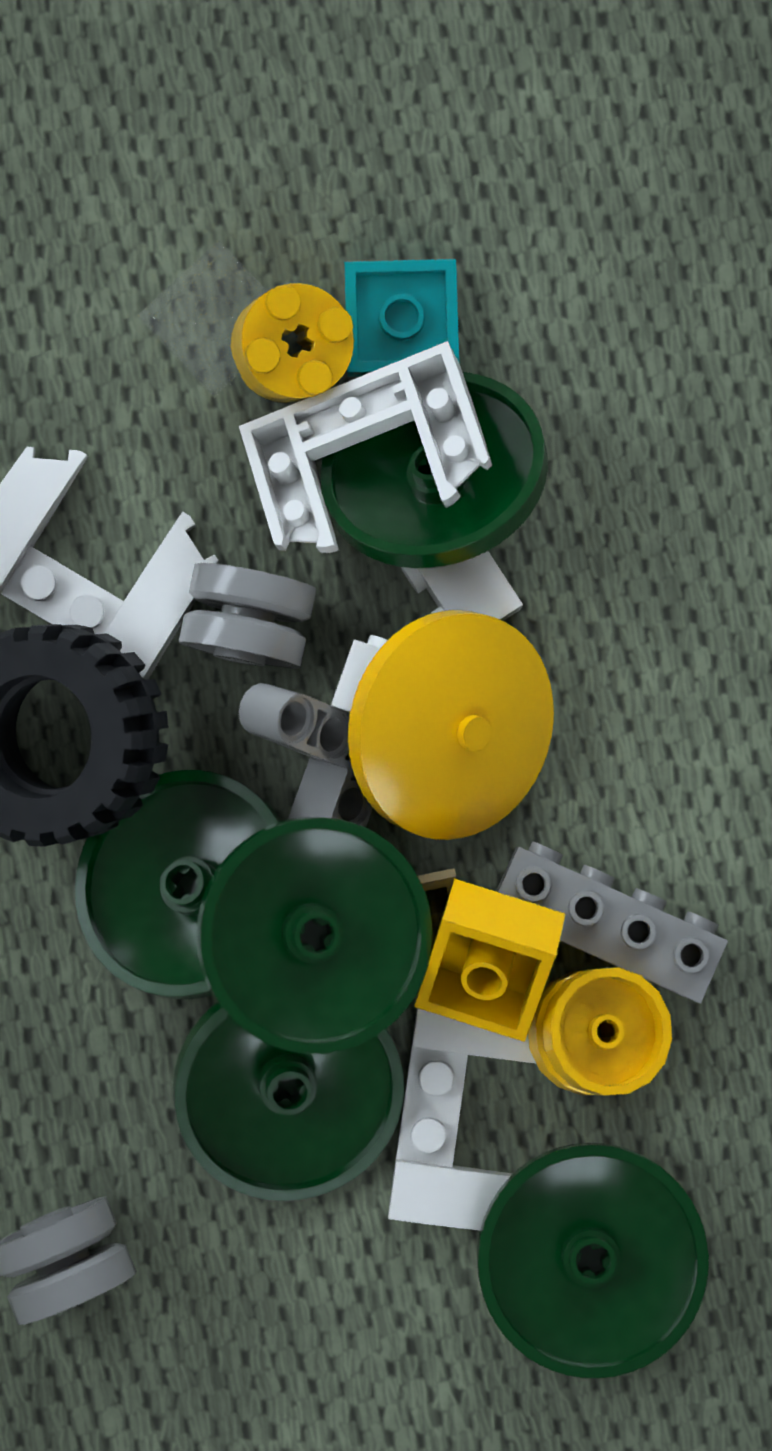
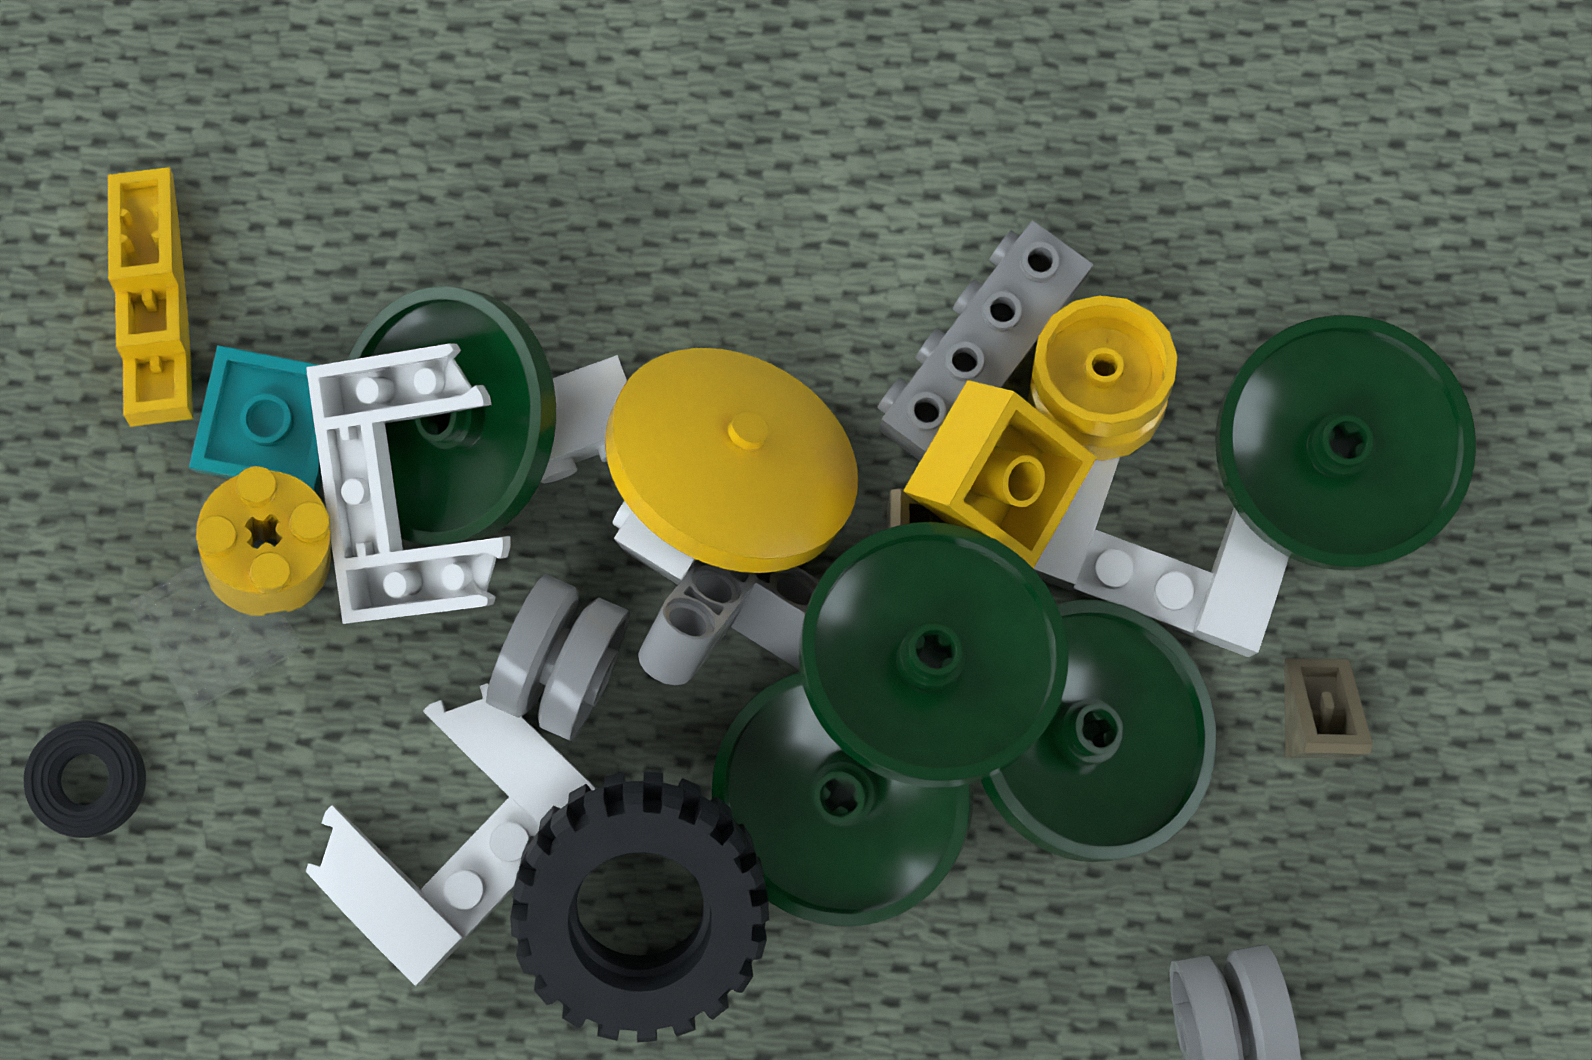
camera: 75 degrees left, 5 degrees down
none -> black tyre [24,721,146,838]
none -> yellow slope [108,167,194,427]
none -> dark tan slope [1284,658,1373,759]

